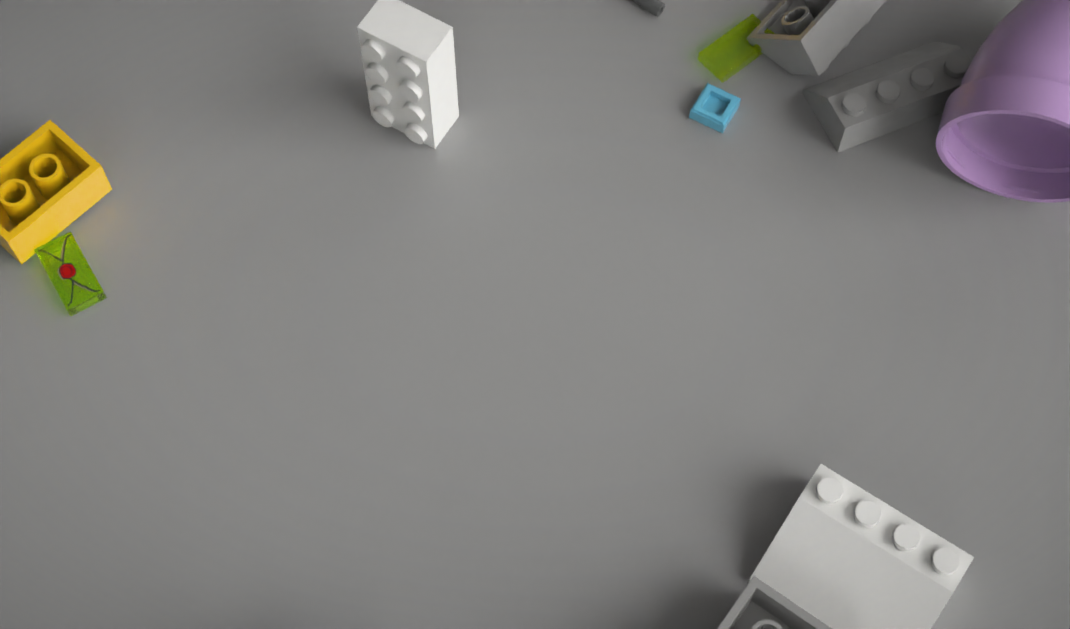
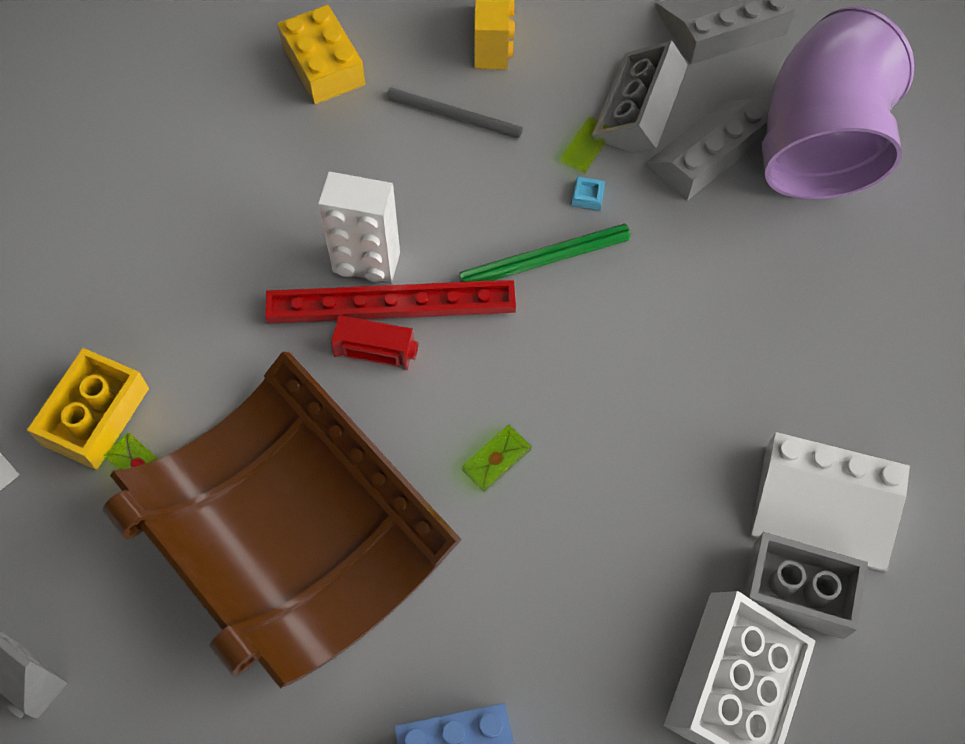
camera: 20 degrees left, 0 degrees up
none -> reddish brown panel [103,351,462,689]
none -> red plate [265,280,516,324]
none -> red window [331,315,419,370]
none -> green axle [459,224,631,282]
none -> clear neon green tile [462,424,532,493]

